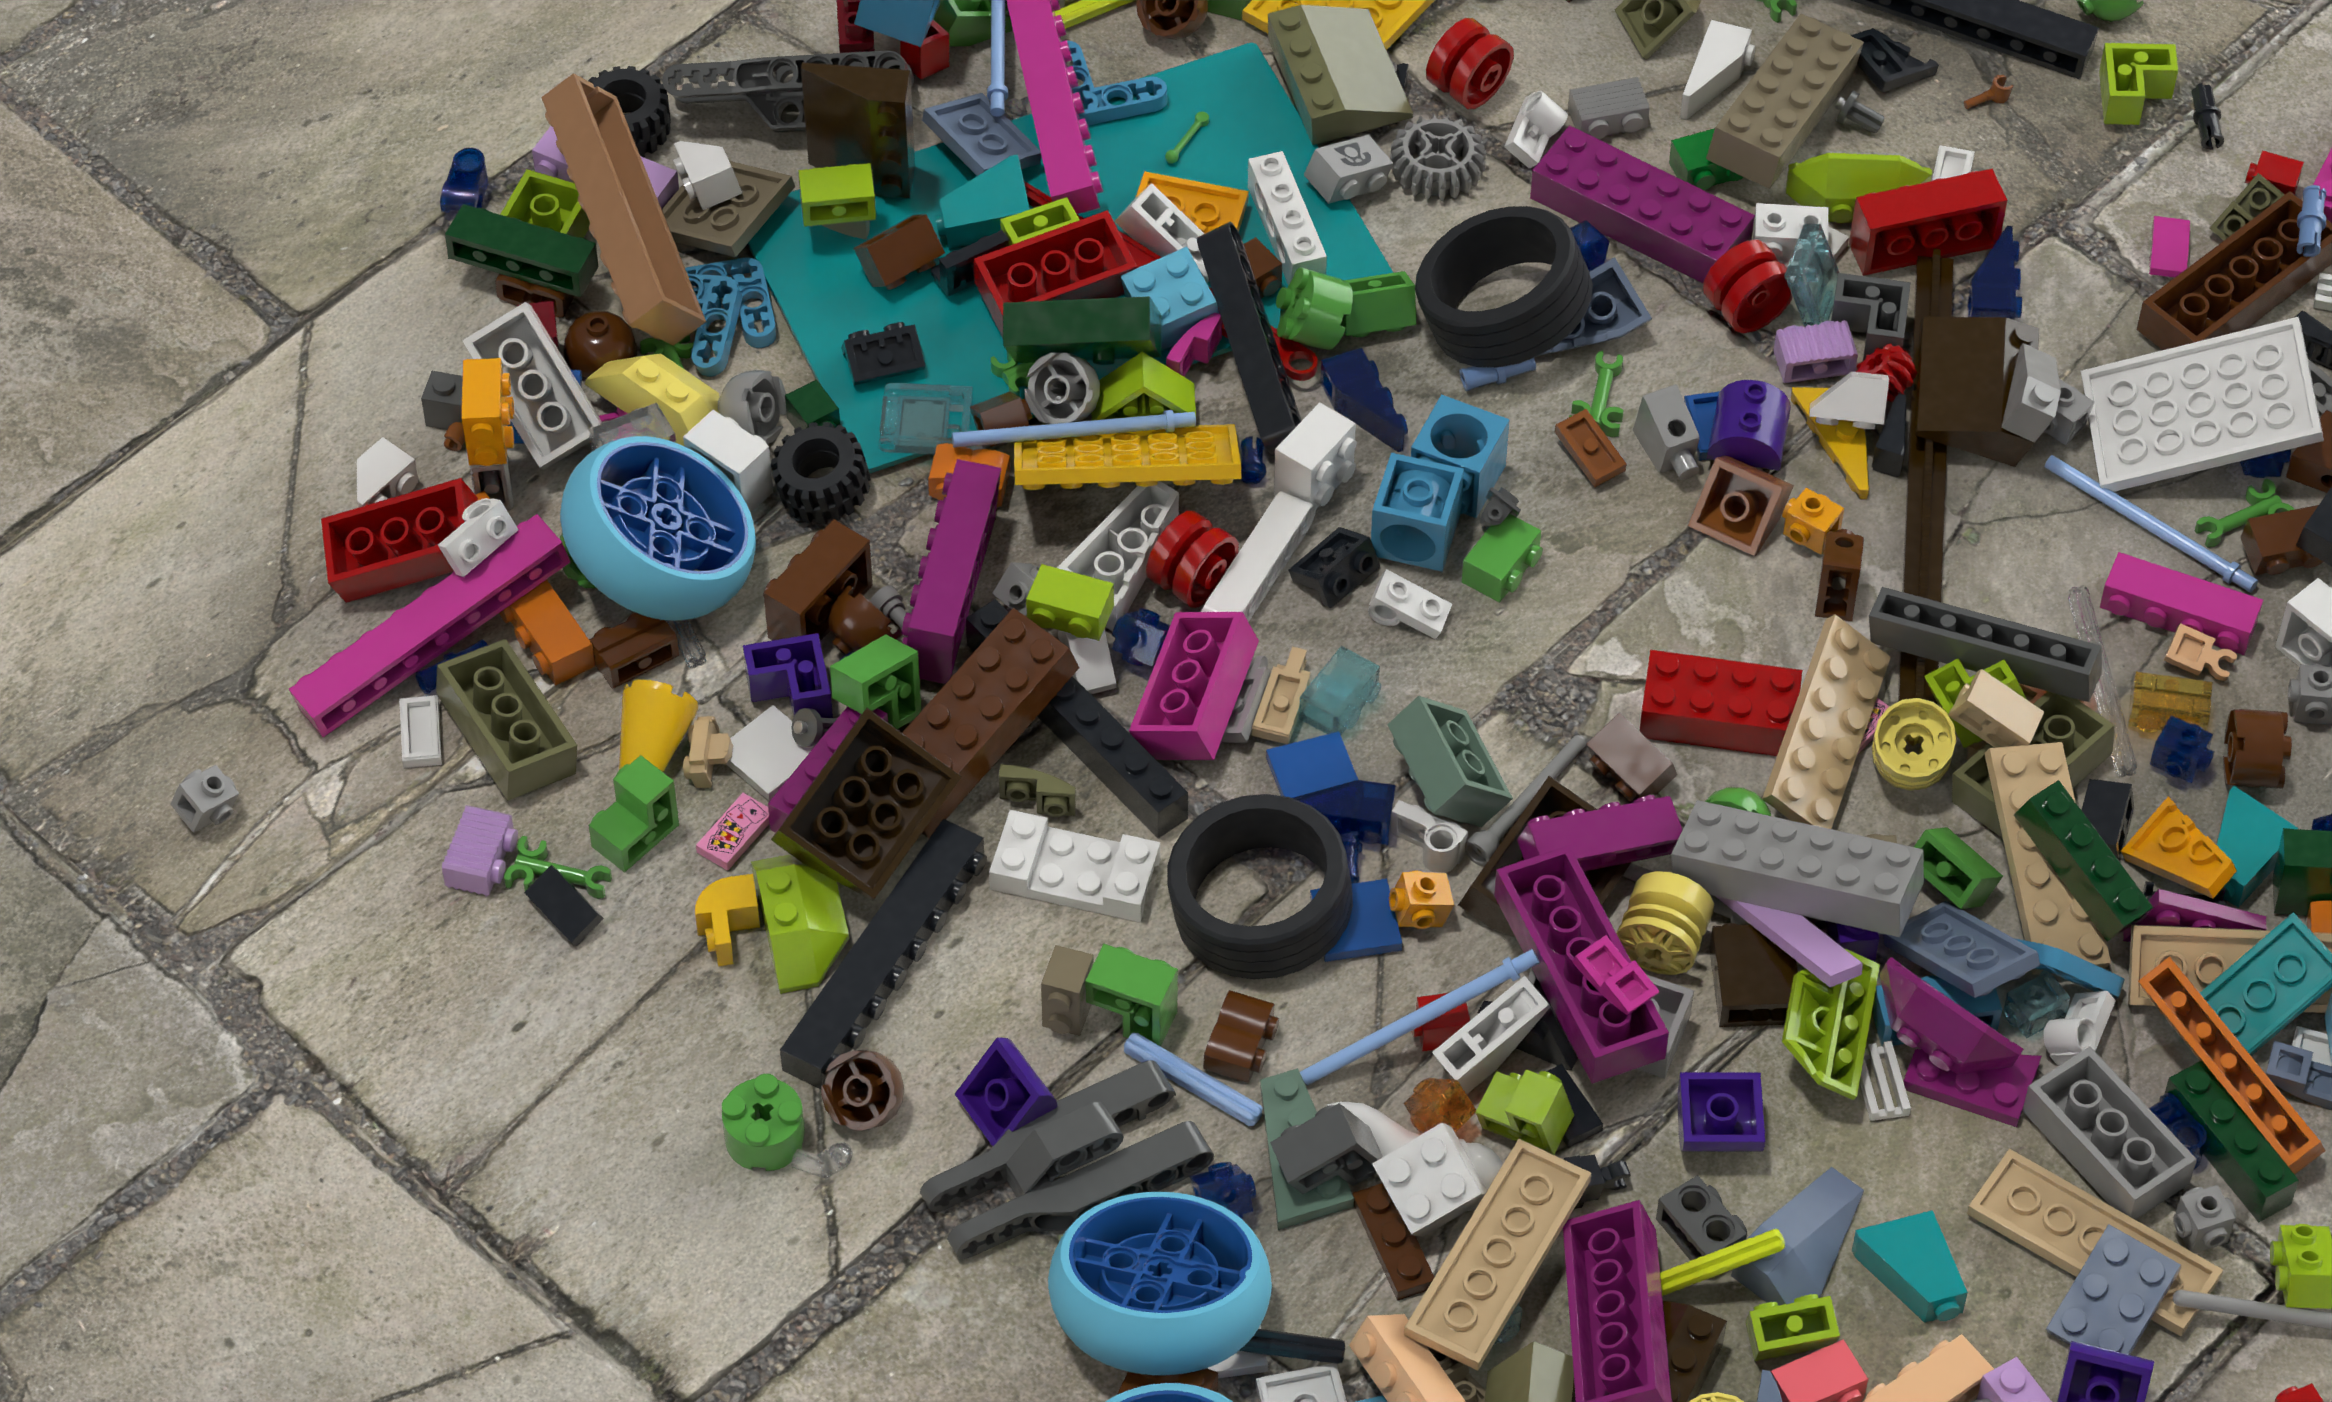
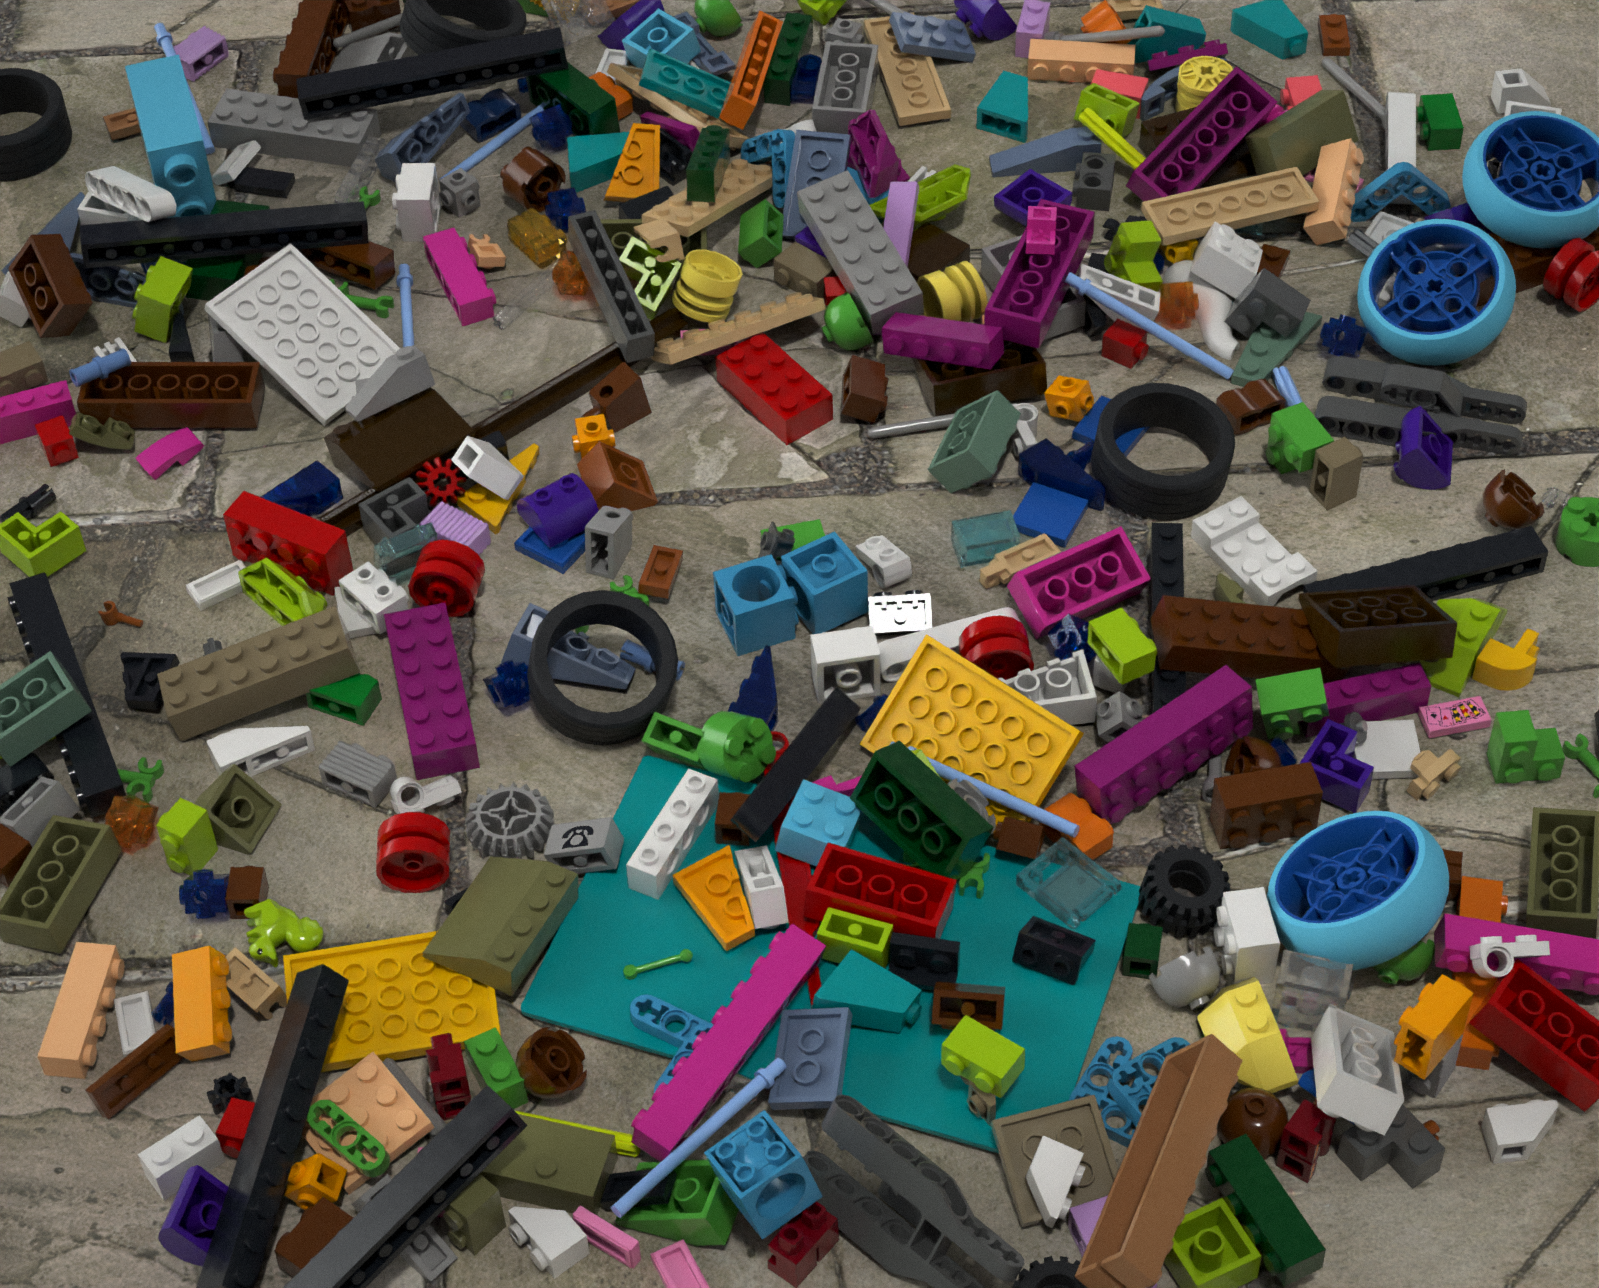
camera: 135 degrees left, 5 degrees down
yellow cone [619,679,698,772] -> none
dark brown slope [801,63,915,198] -> none

